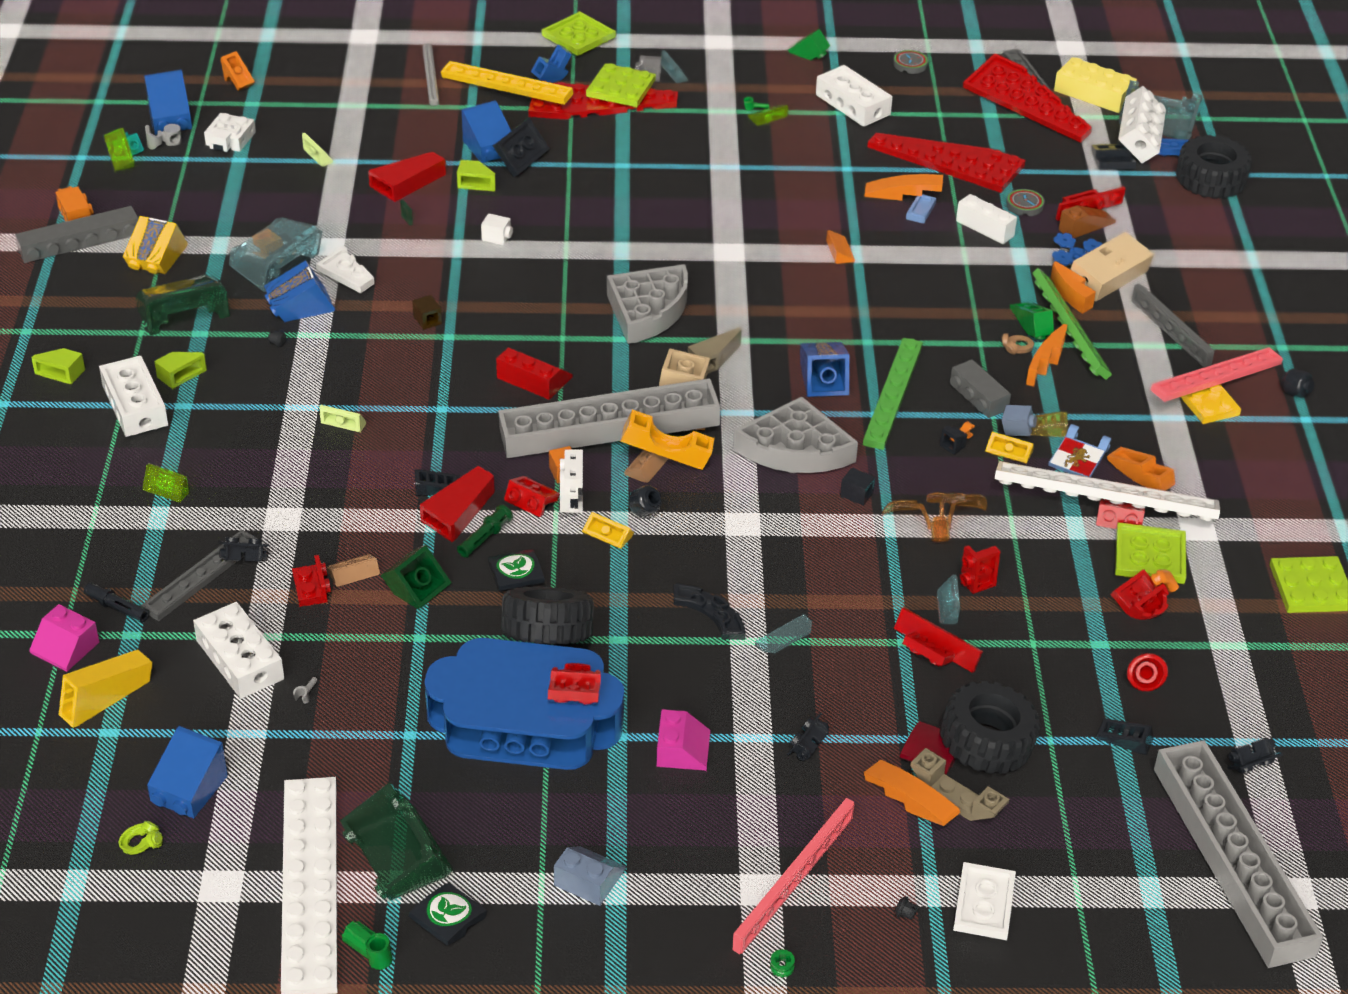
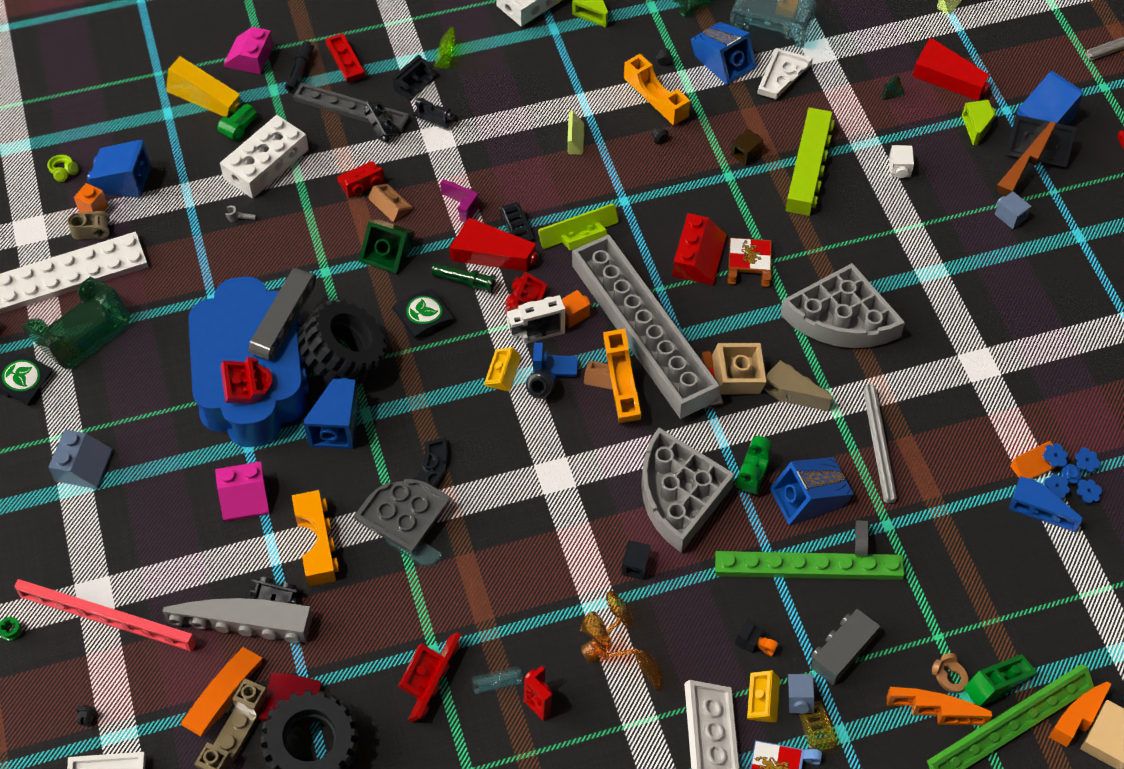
camera: 75 degrees right, 15 degrees up
none -> dark tan piece [67,211,109,240]
none -> orange brick [74,183,108,213]
none -> light grey slope [163,598,313,643]
none -> green piece [217,104,258,141]
none -> dark grey beam [248,268,316,360]
none -> light orange arch [292,490,339,587]
none -> blue slope [303,378,360,449]
none -> red plate [325,33,365,83]
none -> dark grey plate [354,479,451,554]
none -> black hinge [392,54,436,100]
none -> black hinge [413,98,457,129]
none -> magenta bracket [440,179,479,222]
none -> blue bracket [533,342,578,377]
none -> lime bracket [538,203,618,250]
none -> light orange arch [624,54,690,126]
none -> black piece [651,126,669,144]
none -> flag [728,237,771,287]
none -> green piece [735,436,772,495]
none -> lime brick [785,107,834,216]
none -> dark grey beam [855,520,868,556]
none -> light grey axle [863,385,897,503]
none -> sand blue brick [995,191,1031,229]
none -> dark orange slope [996,122,1056,196]
none -> blue slope [1009,476,1082,533]
none -> blue plant [1043,443,1102,504]

